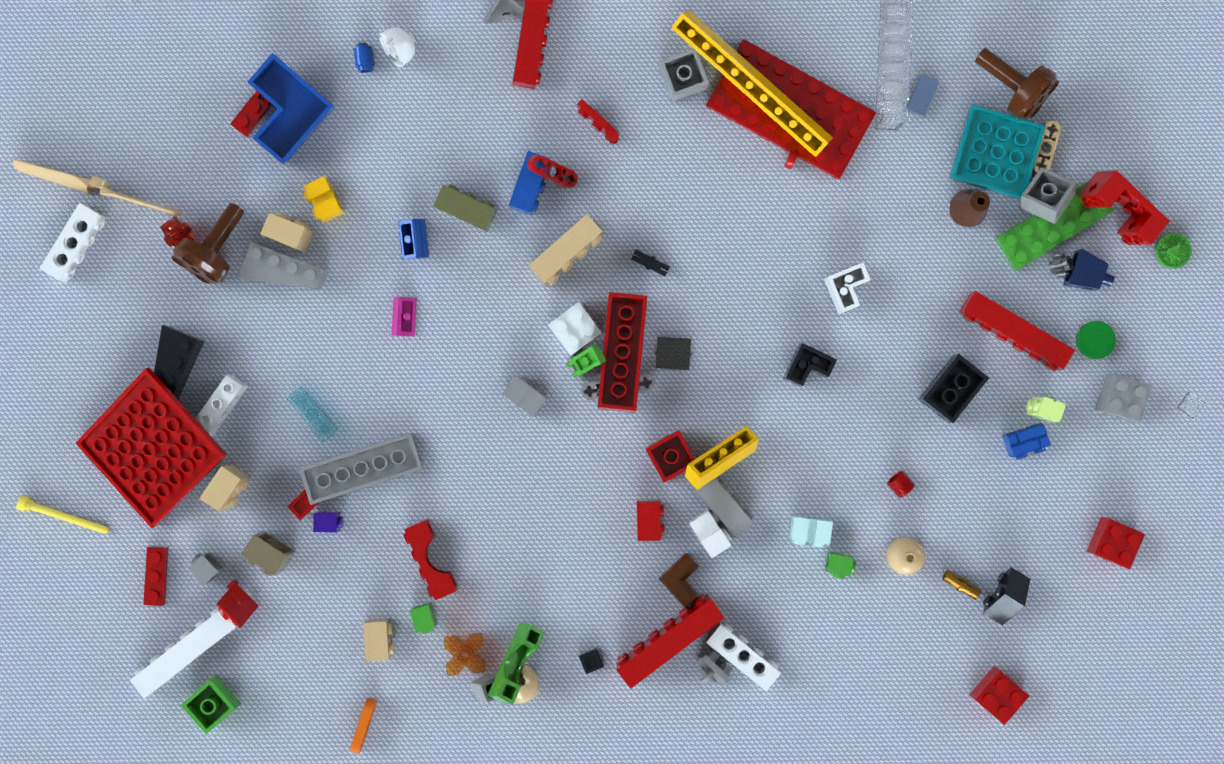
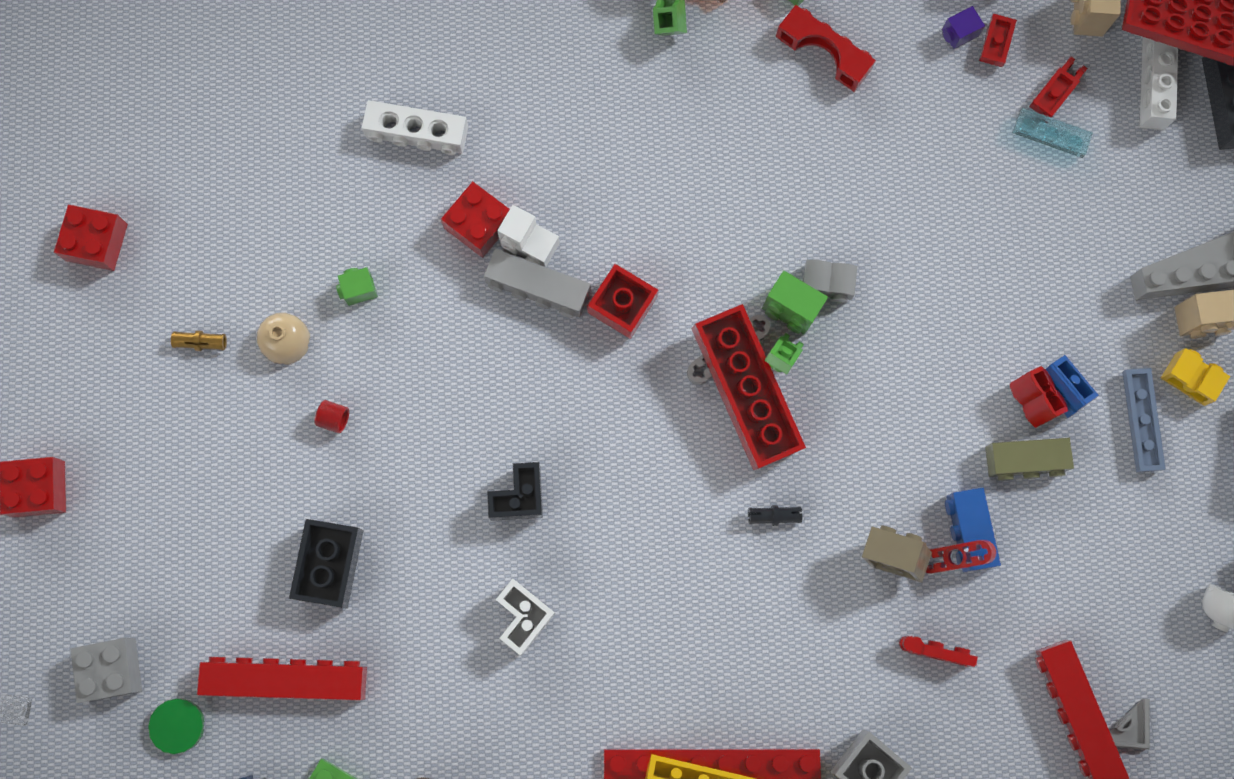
camera: 150 degrees right, 10 degrees down
light grey plate [299,433,422,505] -> none
dark pink slope [392,297,417,336] -> none
tan brick [528,214,603,286] -> none
white brick [548,302,602,357] -> none
black tile [579,648,604,674] -> none
red brick [616,594,724,689] -> none
red brick [636,500,665,541] -> none
clear smoke piece [655,337,692,370] -> none
reddish brown brick [658,553,699,607] -> none
yellow brick [685,426,759,490] -> none
light grey hips [697,650,733,684] -> none
red tile [784,149,798,169] -> none
light aqua brick [789,516,833,548] -> none
black brick [983,567,1031,626] -> none
blue brick [1002,423,1051,460] -> none
yellowish green brick [1026,397,1066,422] -> none
none -> red brick [441,181,510,258]
none -> bright green brick [762,270,828,335]
none -> dark tan brick [862,525,932,583]
none -> red brick [1009,366,1068,428]
none -> red hinge [1029,56,1088,121]
none -> sand blue plate [1122,368,1166,473]

